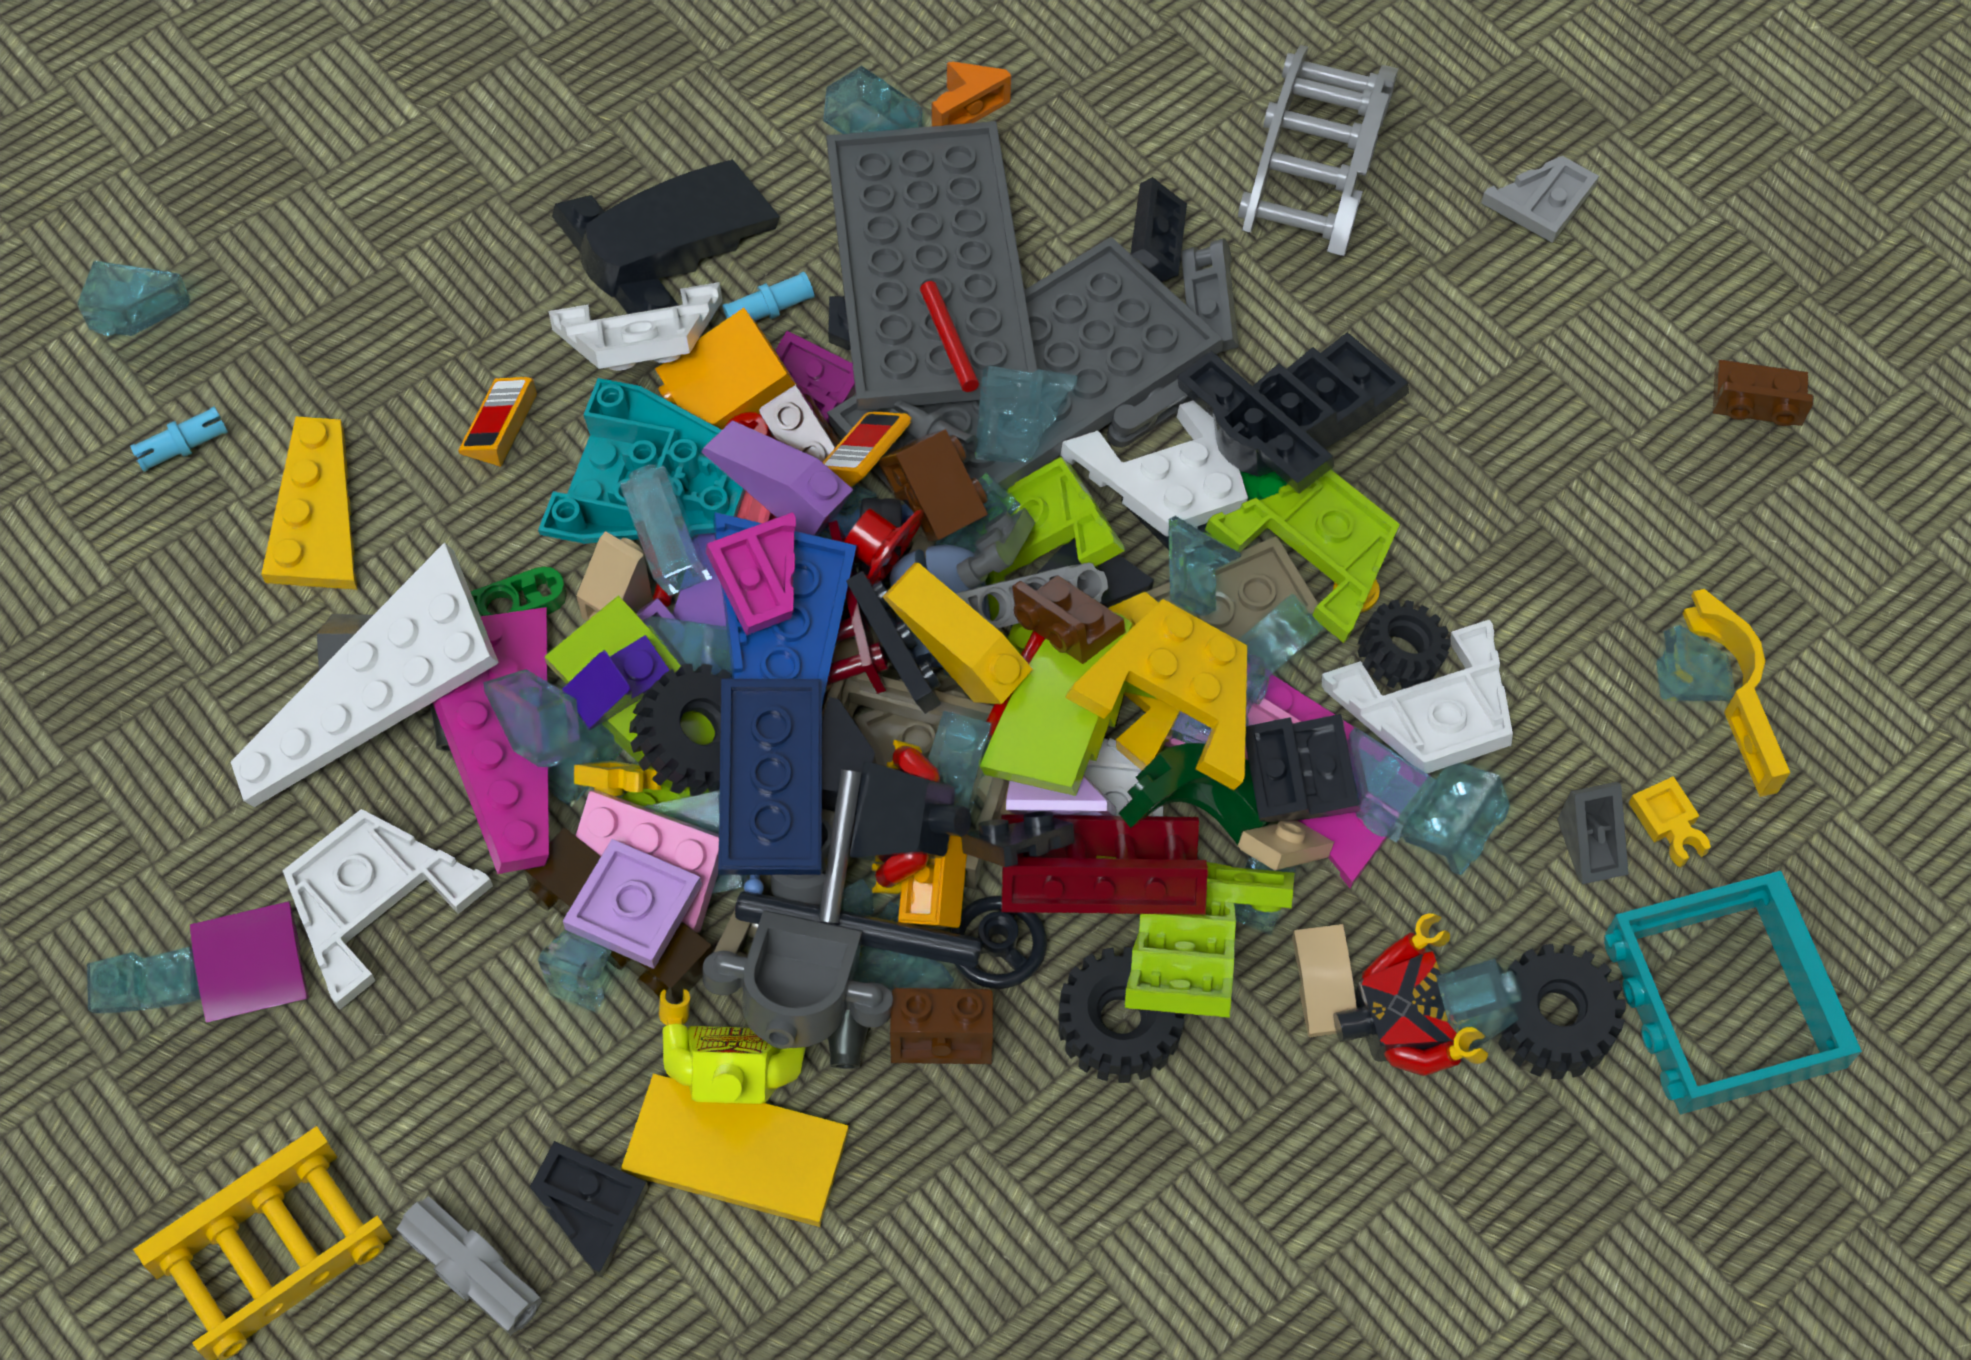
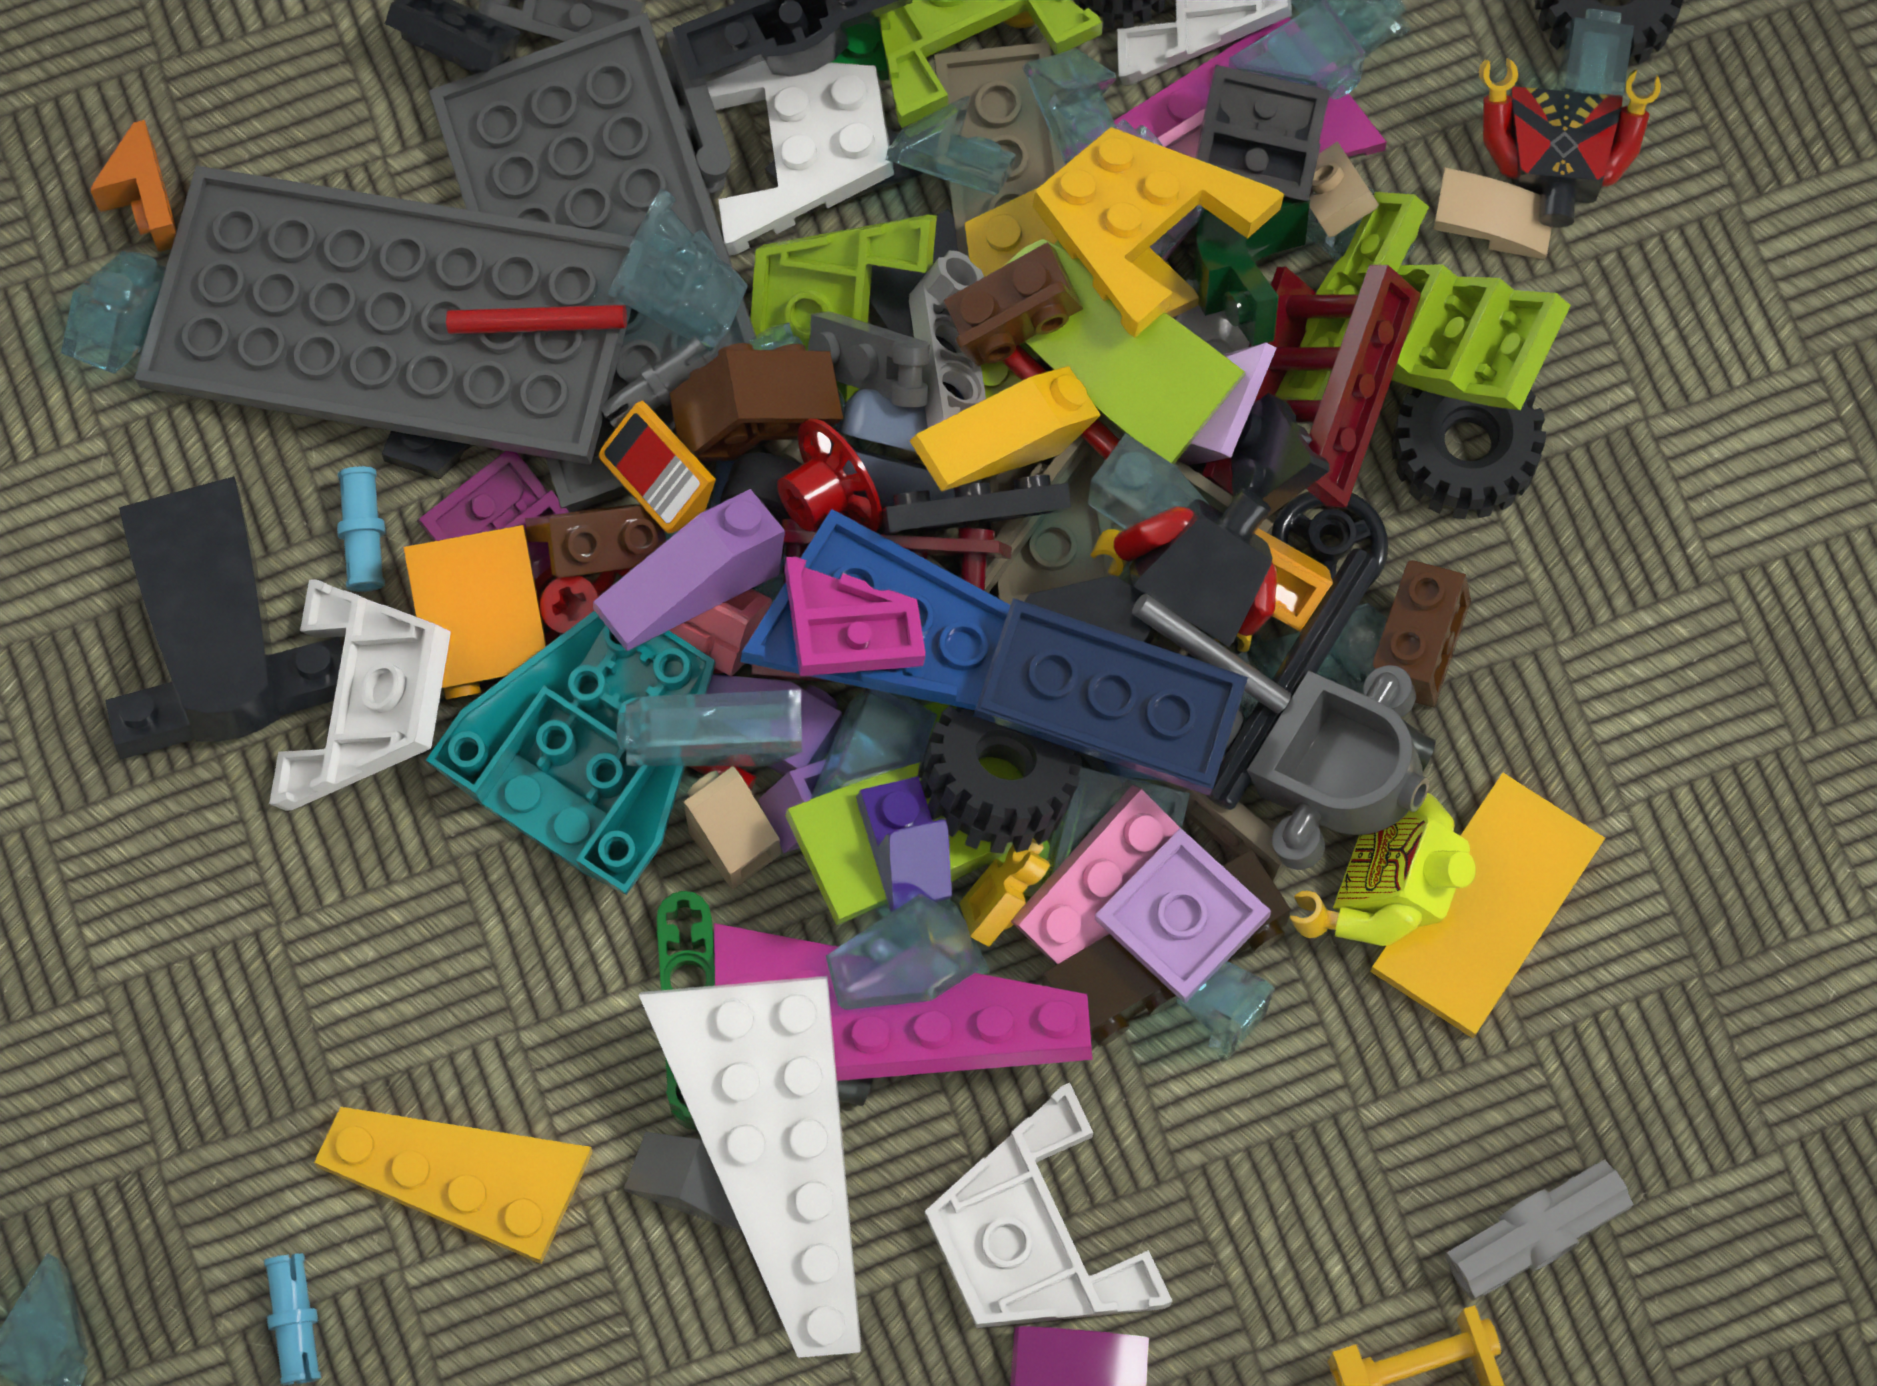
camera: 70 degrees left, 10 degrees up
slope [458,377,537,467] -> none
black wing [530,1141,648,1277] -> none

